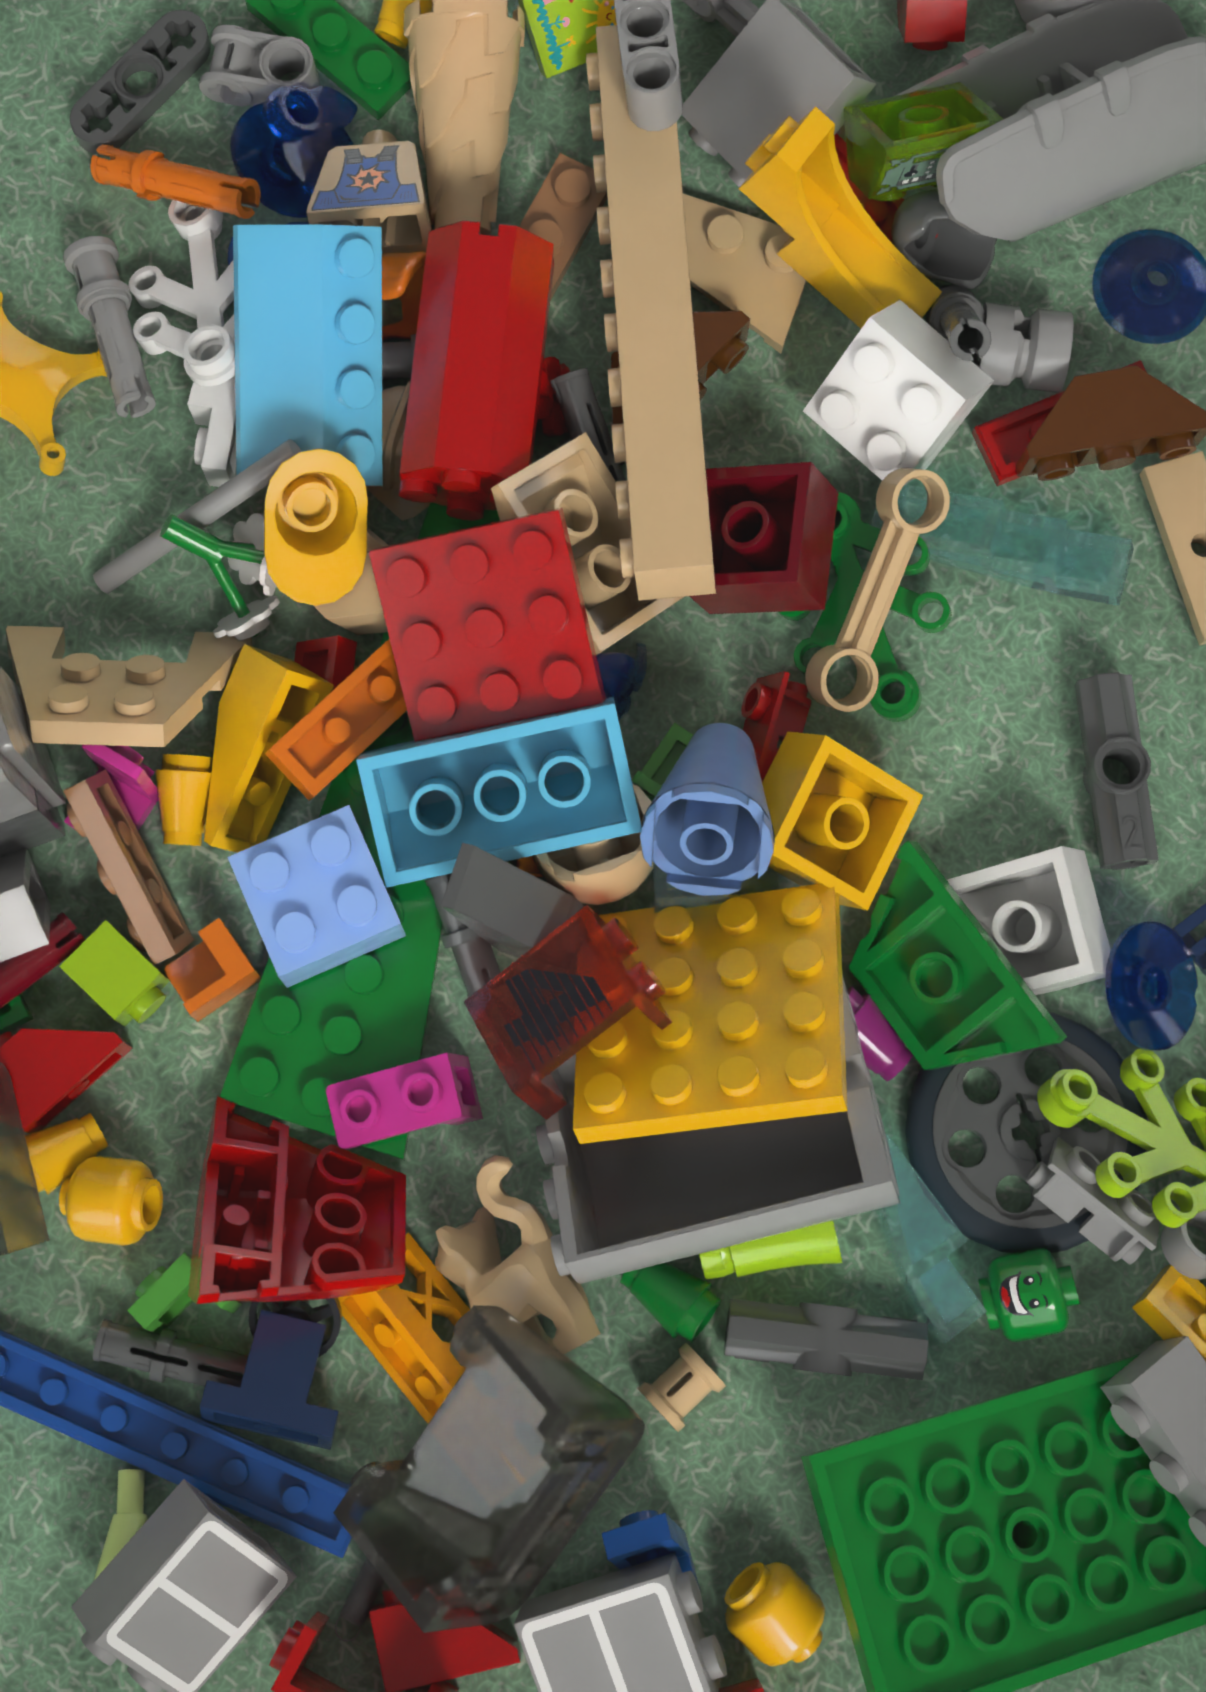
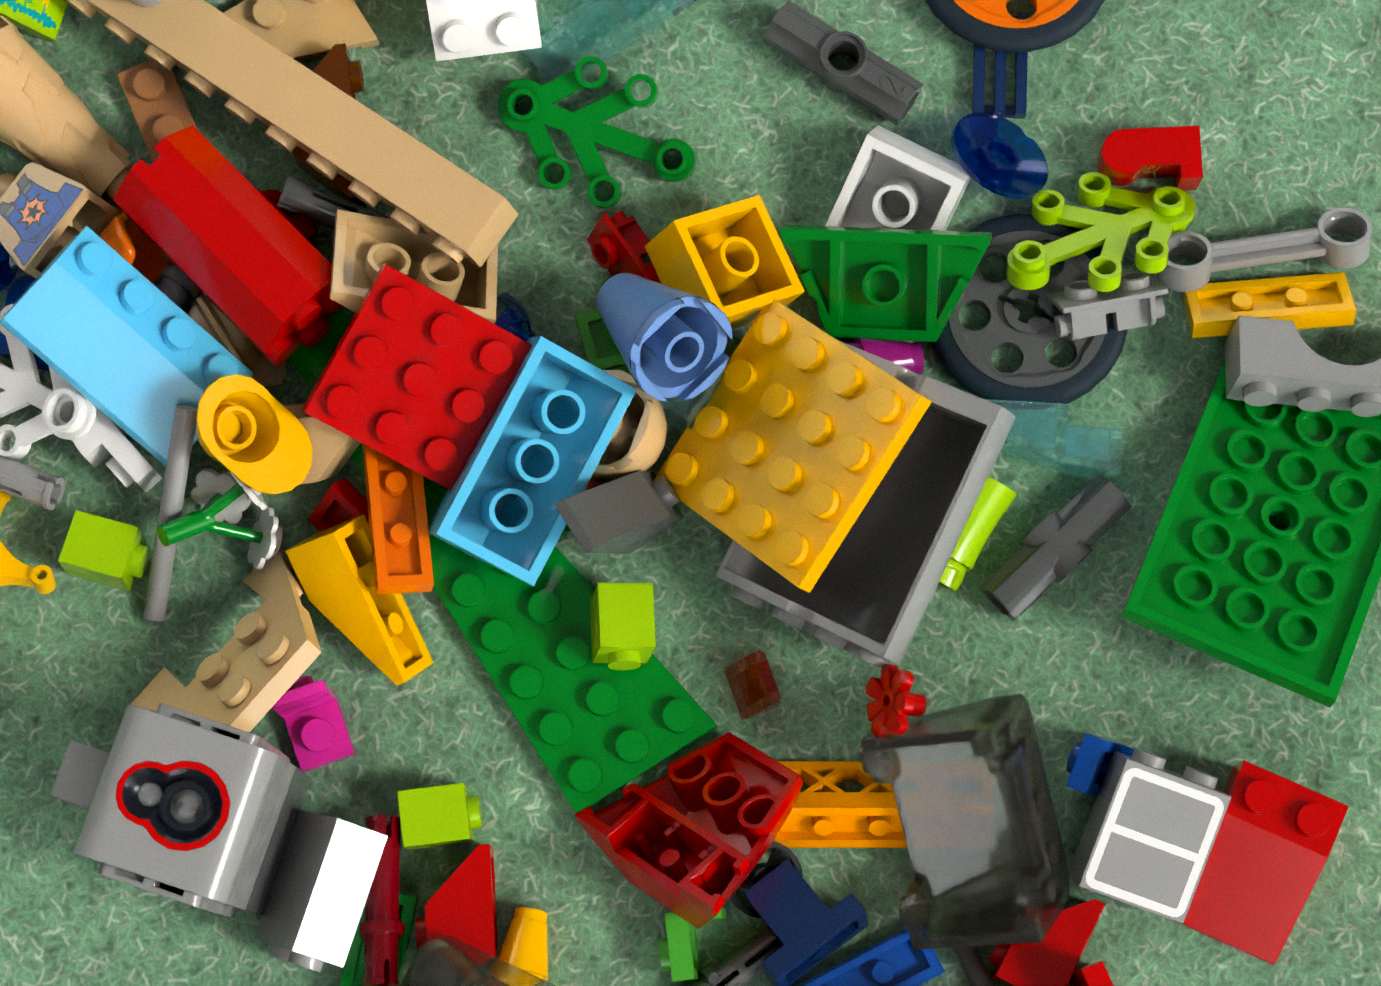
camera: 45 degrees left, 0 degrees up
yellow head [59,1156,163,1246] -> none
medium nougat plate [63,769,194,965] -> none
yellow cone [155,754,213,846] -> none
orange panel [164,918,261,1022] -> none
light blue brick [227,805,406,988] -> none
dark pink bracket [326,1052,483,1149] -> none
dark grey pin [425,873,508,1001] -> none
tan animal [435,1155,601,1388] -> none
clear red panel [464,905,672,1120] -> none
green cone [620,1263,721,1343] -> none
tan bush [638,1342,726,1432] -> none
dark red brick [689,462,838,614] -> none
yellow head [724,1562,825,1666] -> none
tan piece [805,468,950,712] -> none
green head [978,1248,1080,1342] -> none
none -> lime brick [58,510,151,592]
none -> lime brick [590,583,656,671]
none -> clear red slope [724,650,781,719]
none -> red plant [866,664,926,738]

